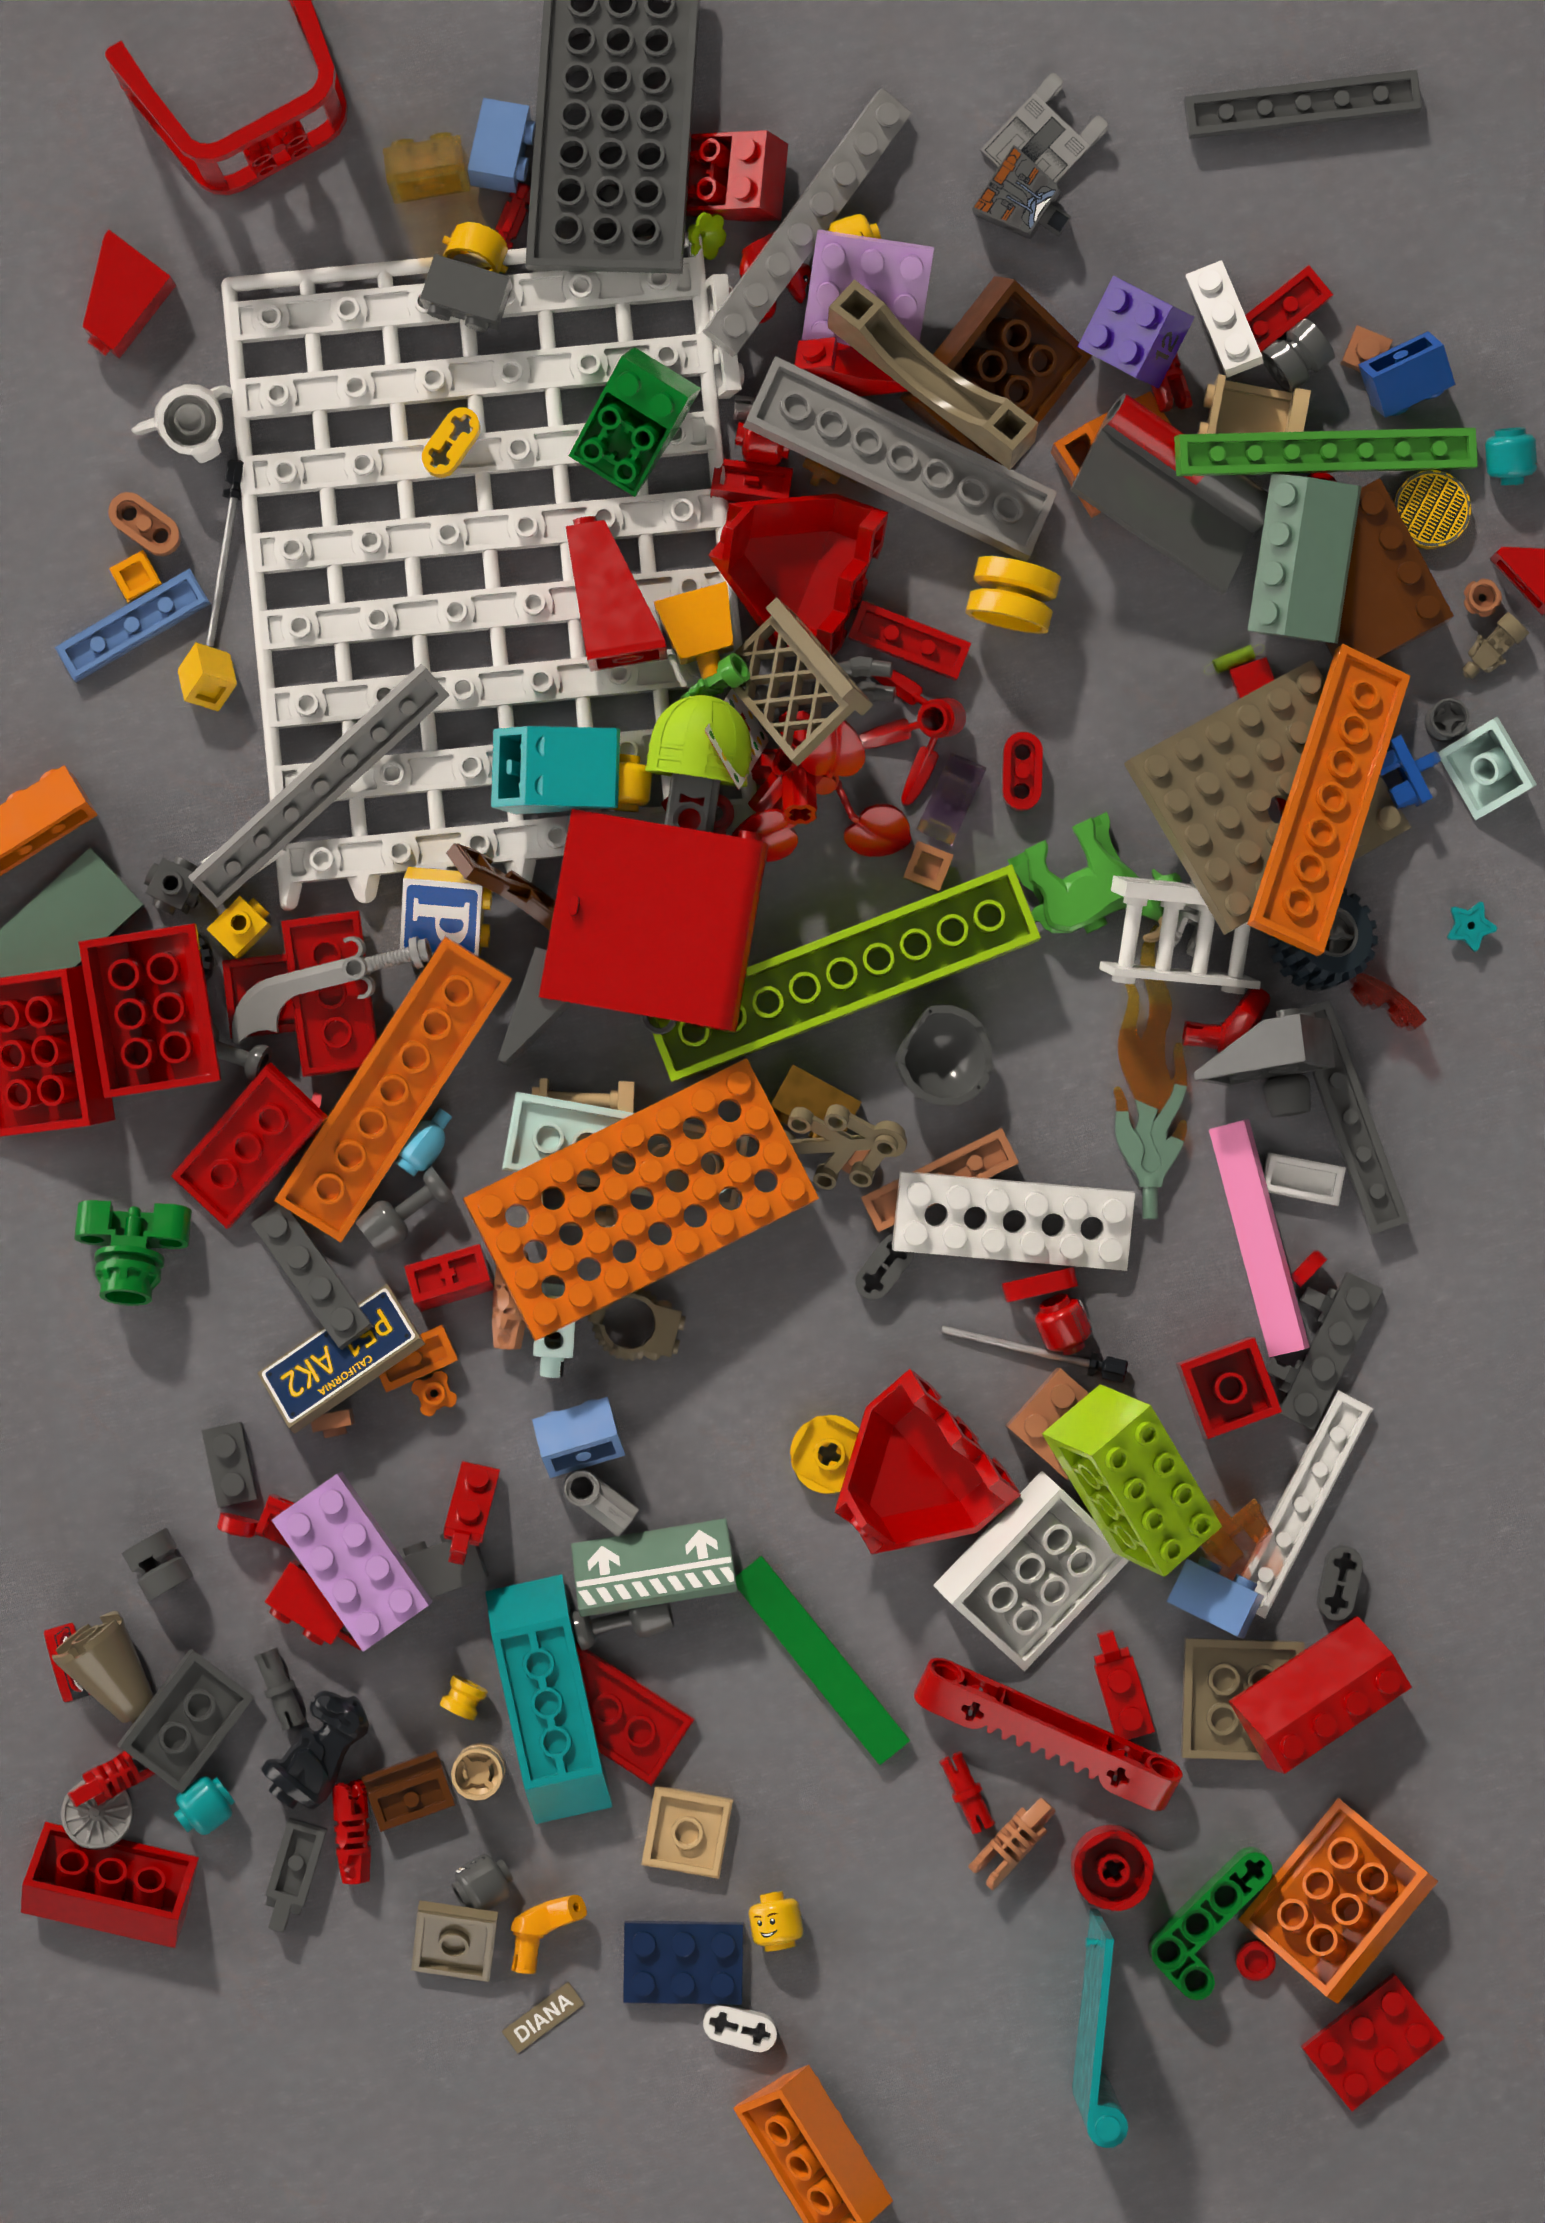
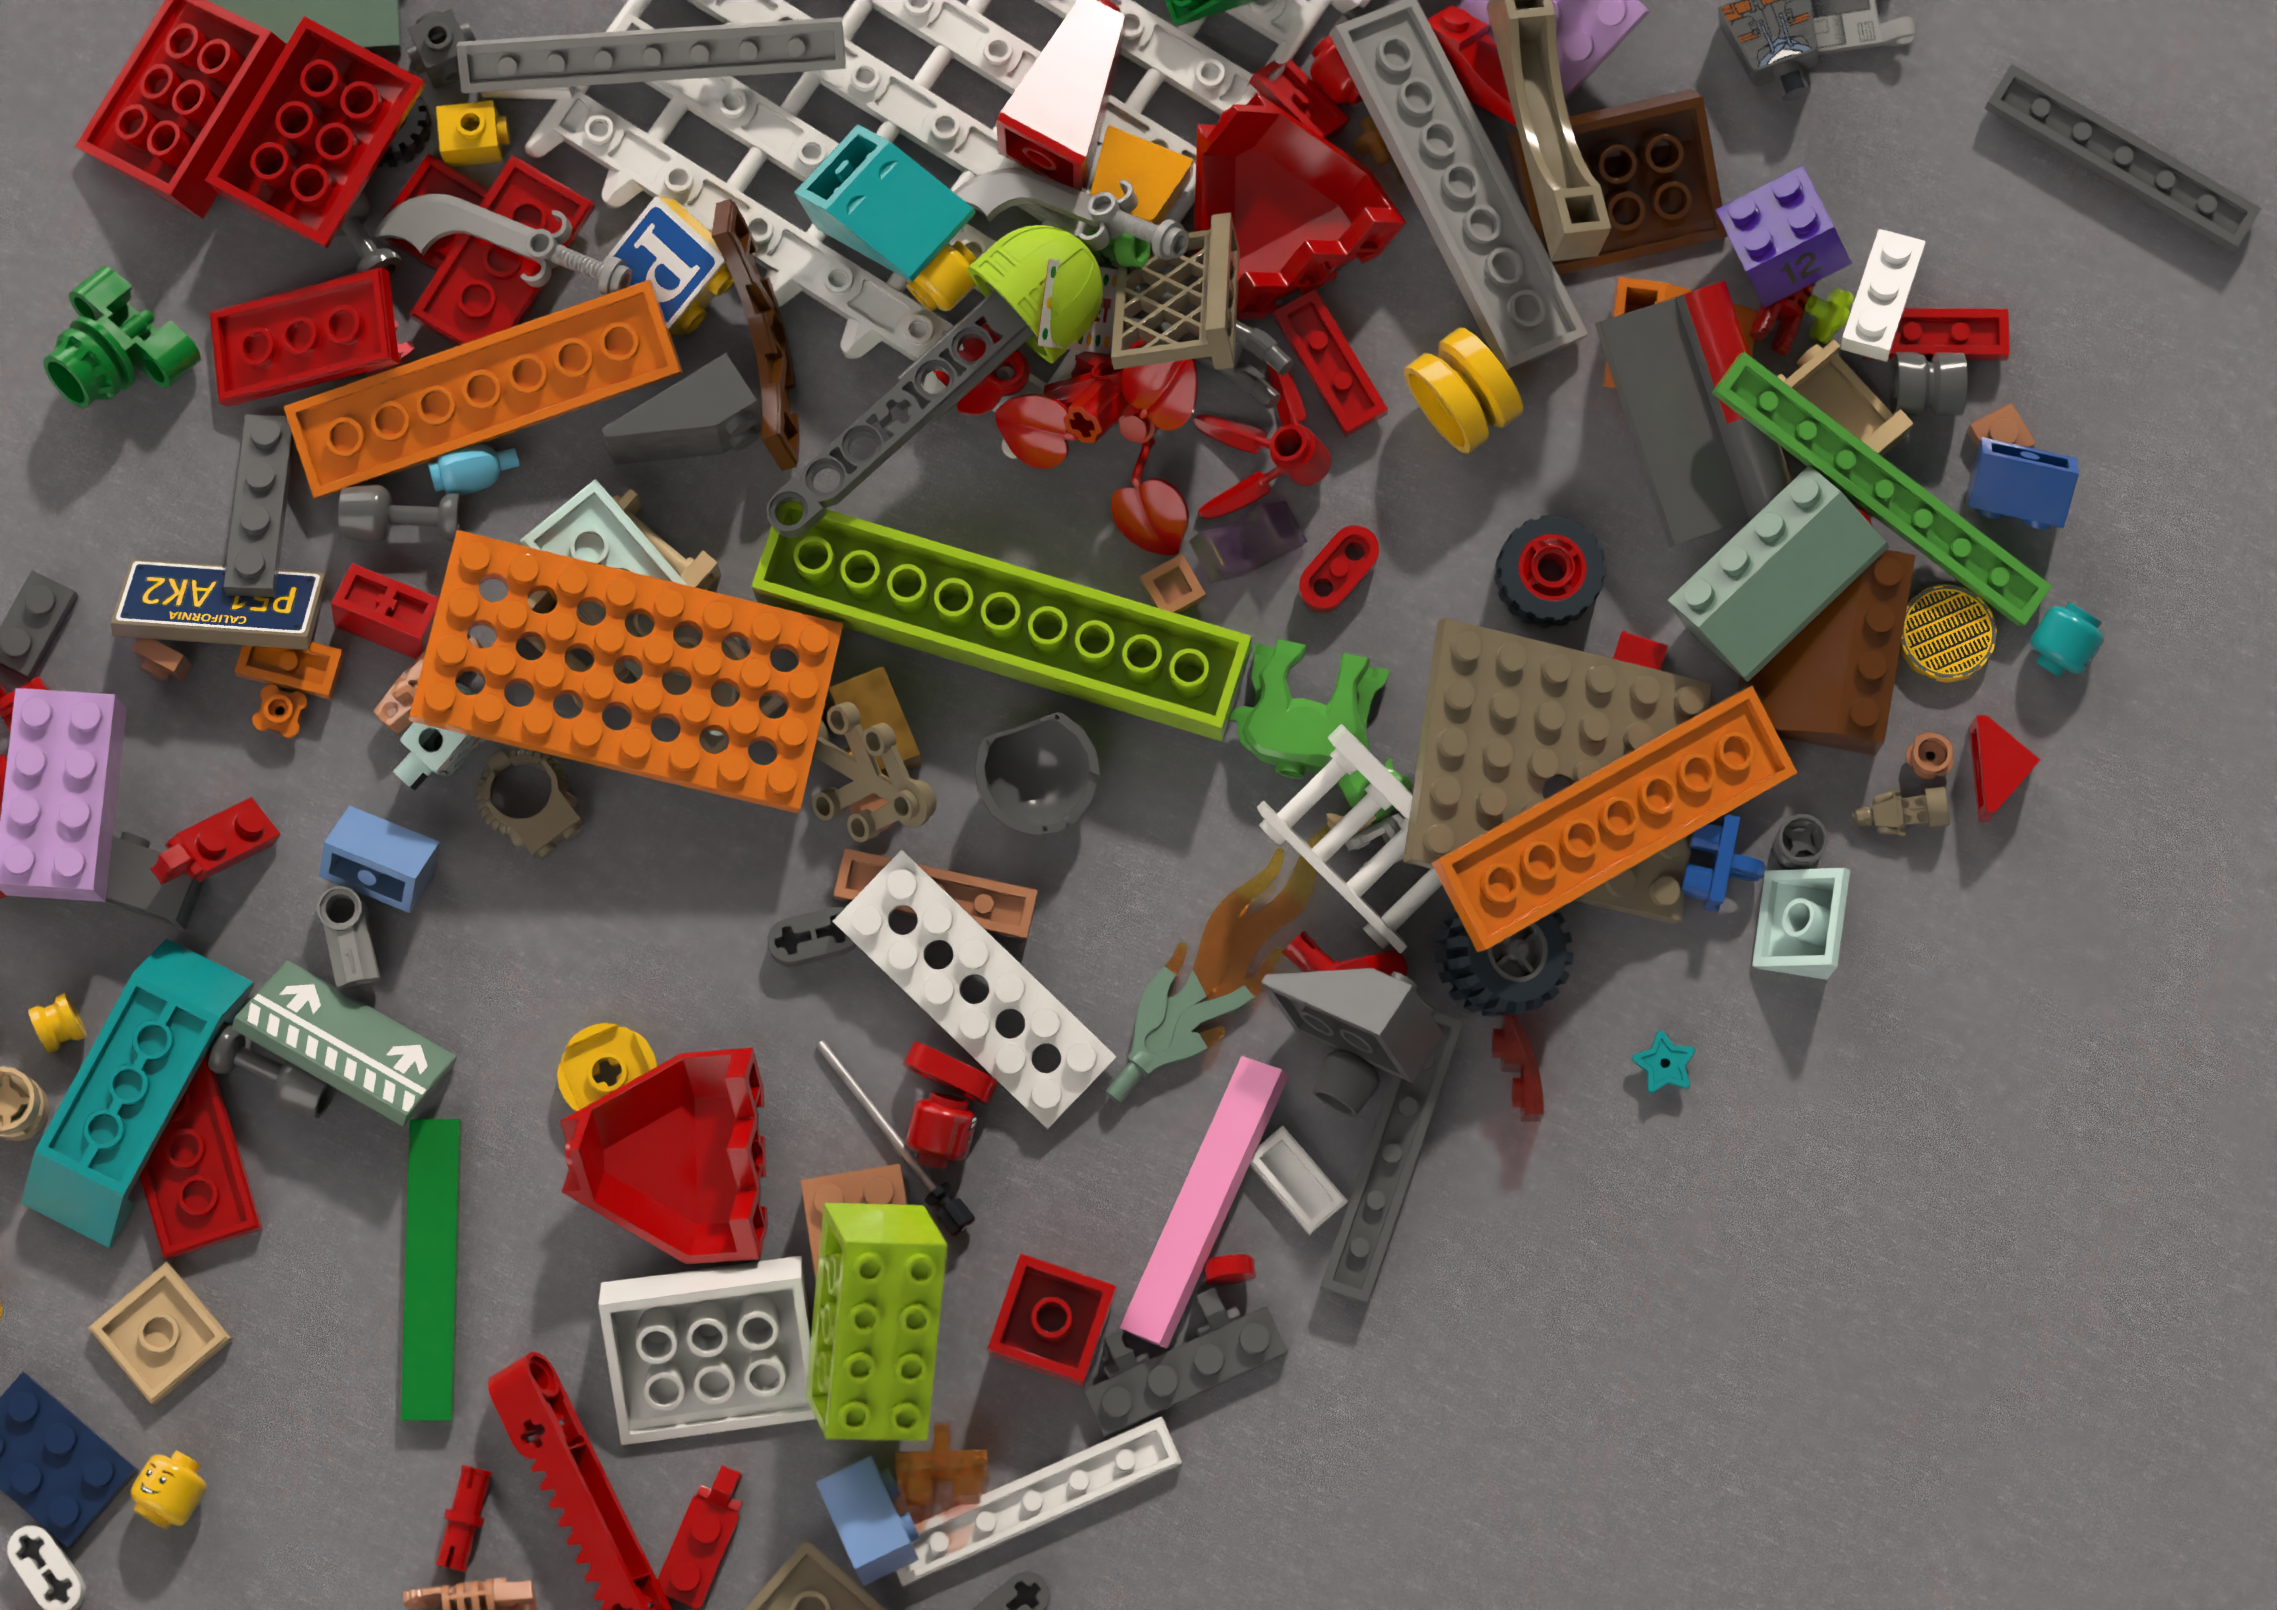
camera: 40 degrees right, 10 degrees down
red door [539,809,769,1032] -> none
lime piece [1204,644,1265,675] -> none
none -> light grey sword [954,168,1189,260]
none -> black wheel [1494,515,1606,628]
none -> lime plant [1805,288,1854,343]

